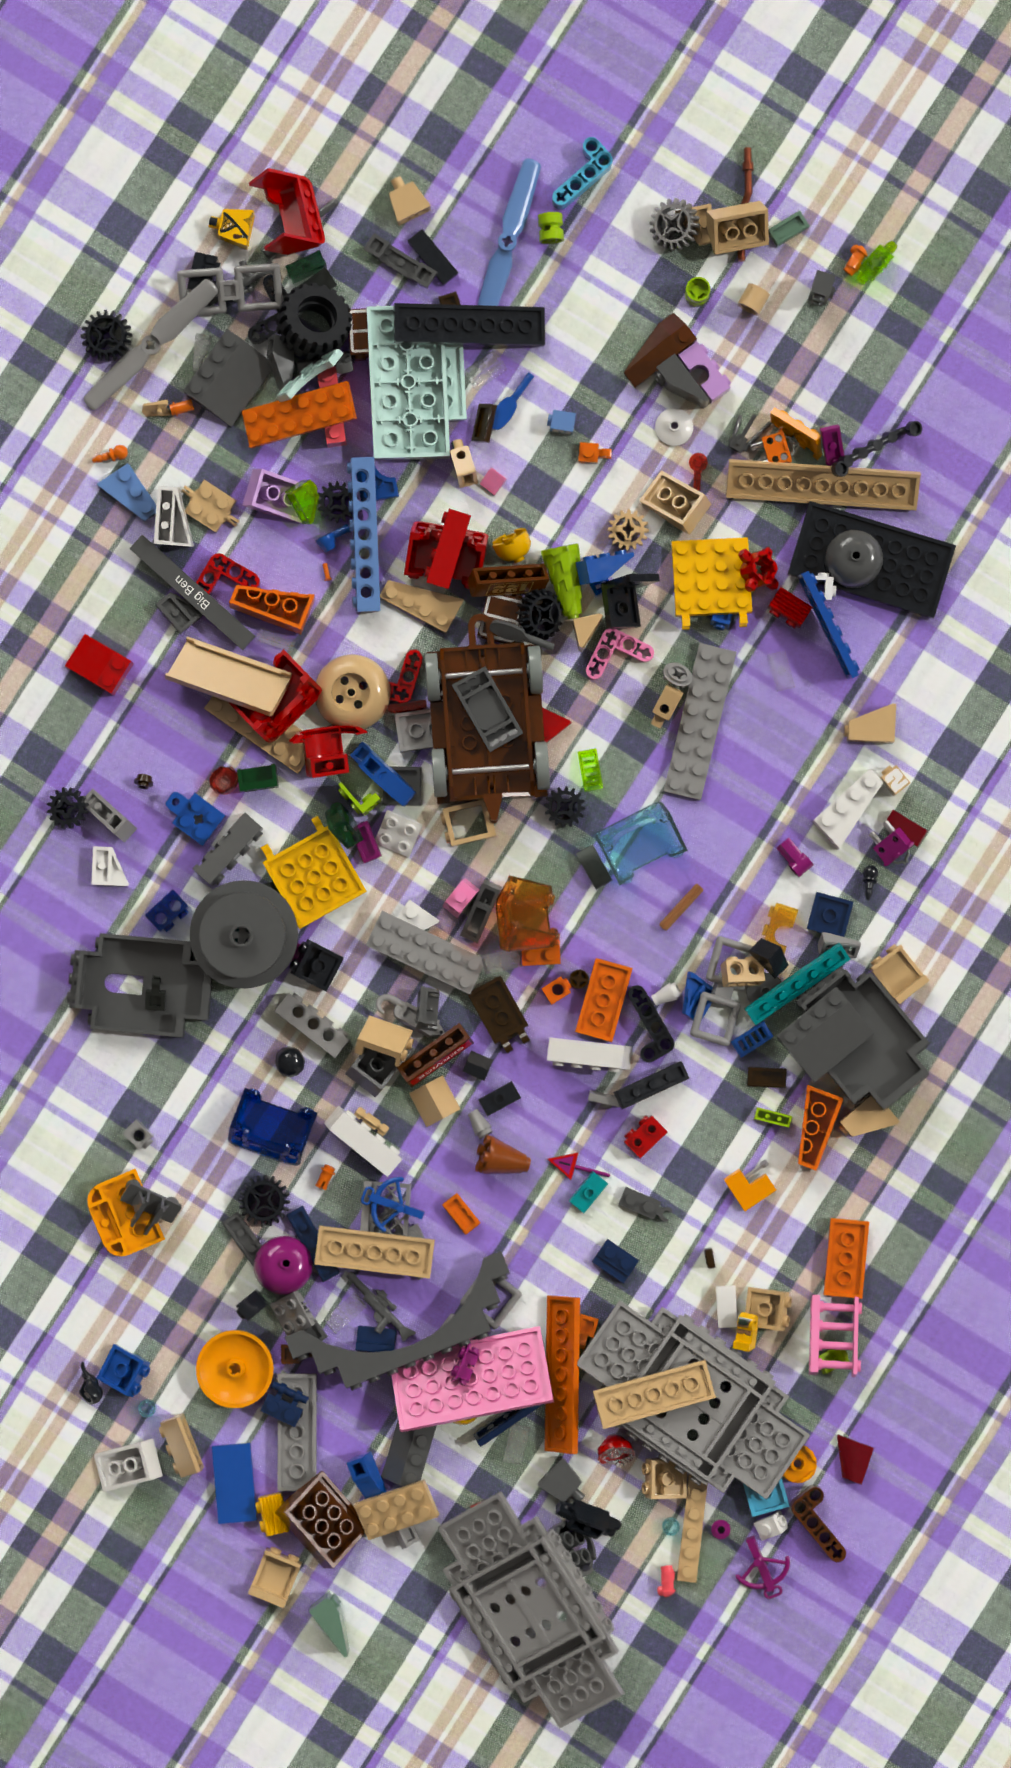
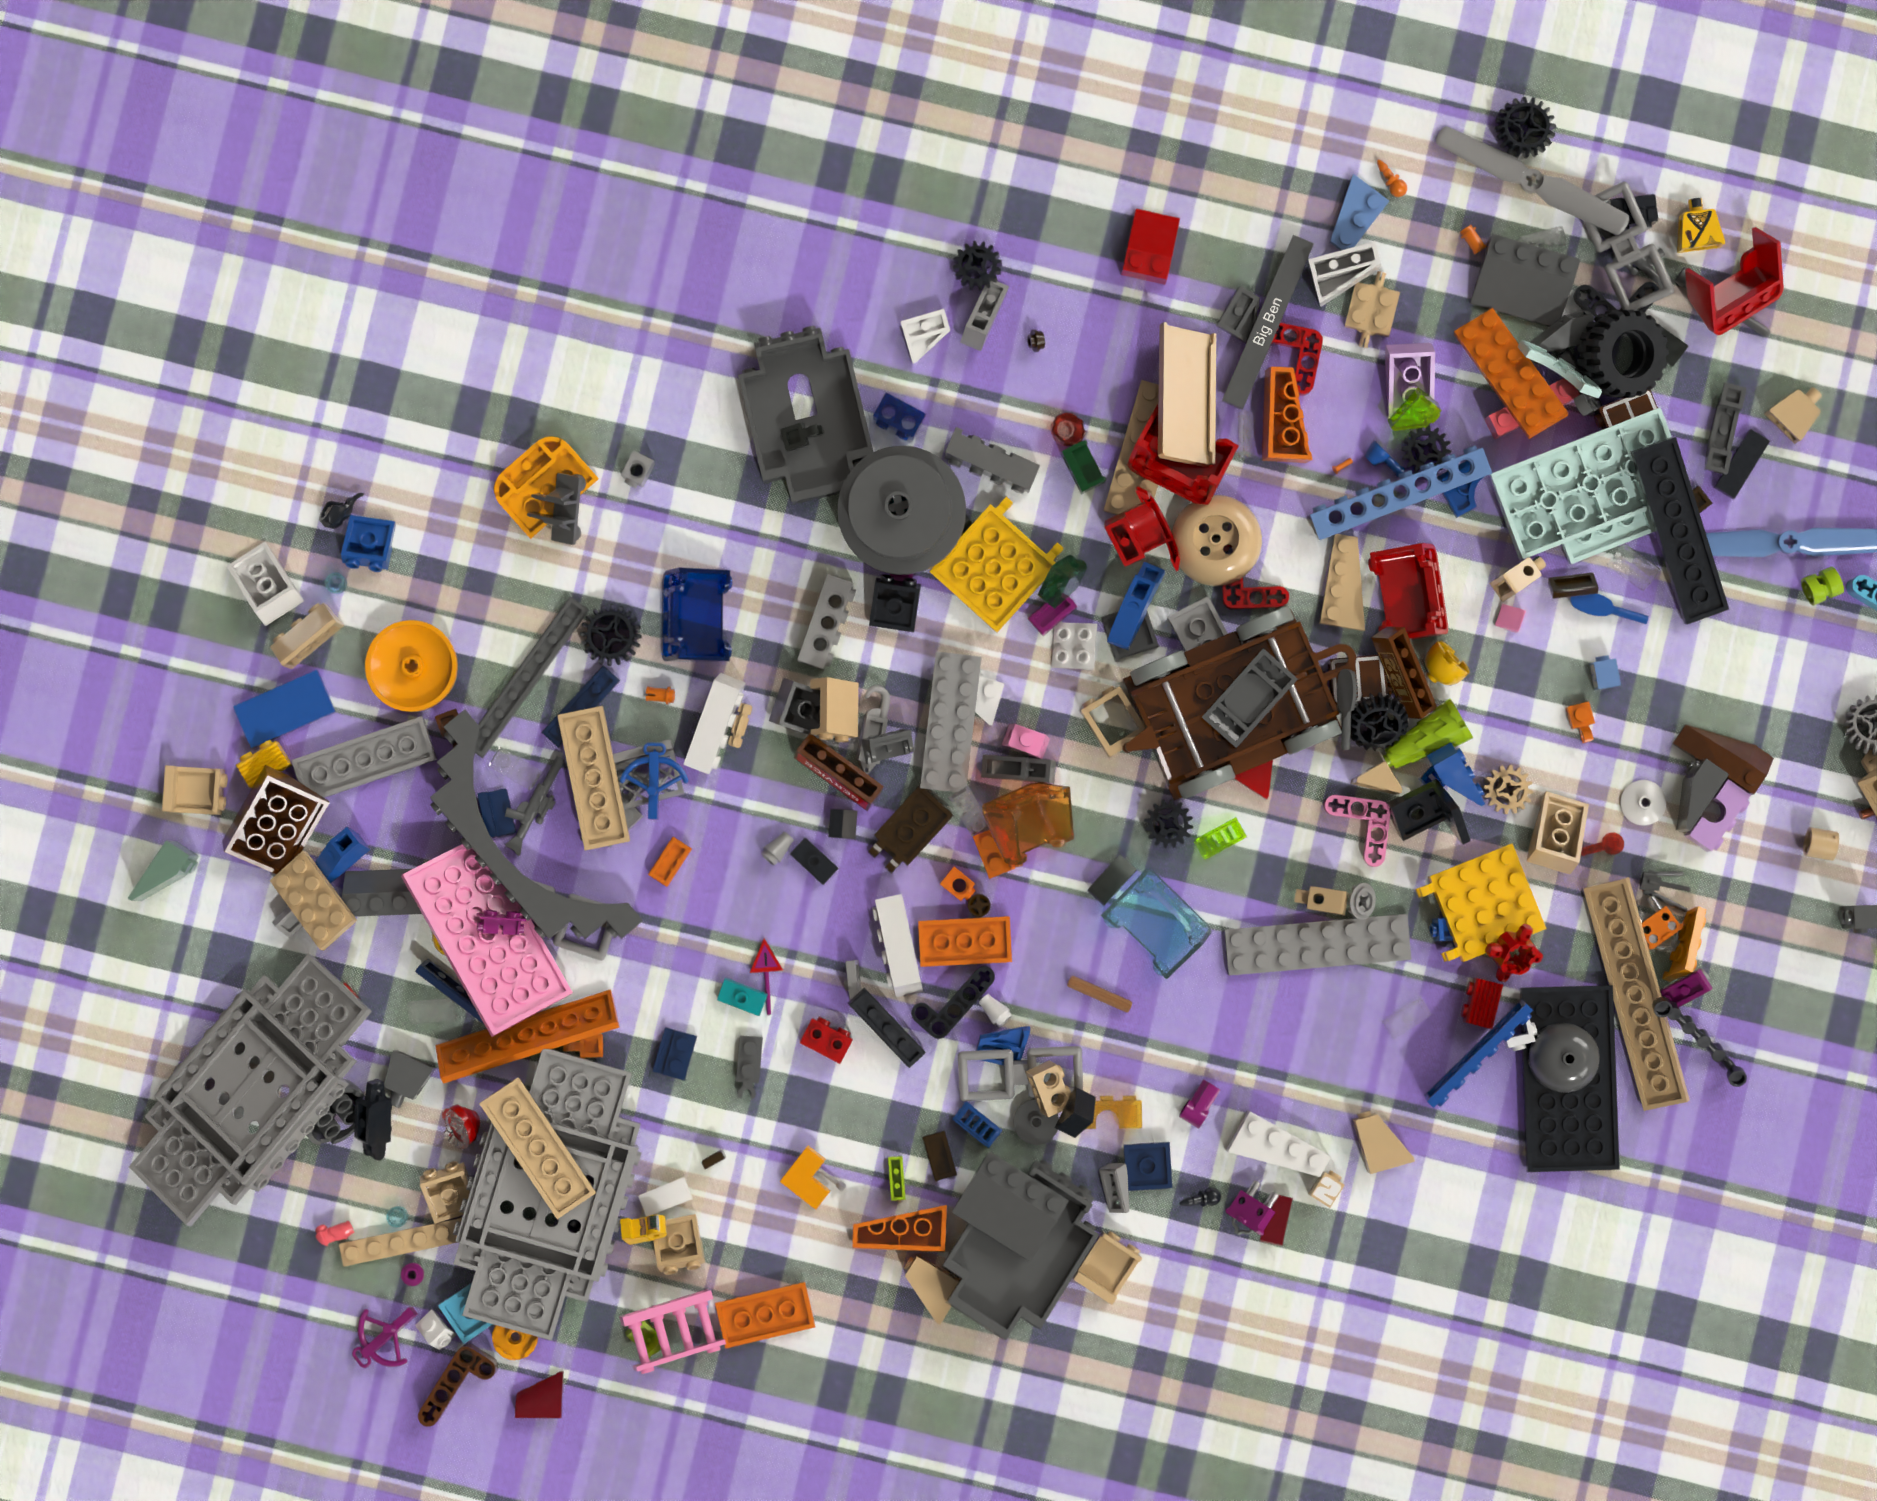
camera: 65 degrees right, 0 degrees up
tan piece [142,400,170,417] -> none
blue plate [165,792,226,846] -> none
black slope [236,1289,269,1321] -> none
magenta cylinder [254,1236,313,1295] -> none
dark blue plate [260,1381,309,1427] -> none
light grey hinge [270,1291,315,1336] -> none
black hair [275,1046,305,1077] -> none
clear green hinge [285,250,327,284] -> none
lime bracket [338,782,382,816] -> none
clear red tile [388,699,427,714] -> none
tan slope [409,1075,460,1127] -> none
red wedge [424,509,471,589] -> none
dark orange cone [475,1135,531,1174] -> none
lime wheel [685,277,710,307] -> none
teal plate [744,943,851,1025] -> none

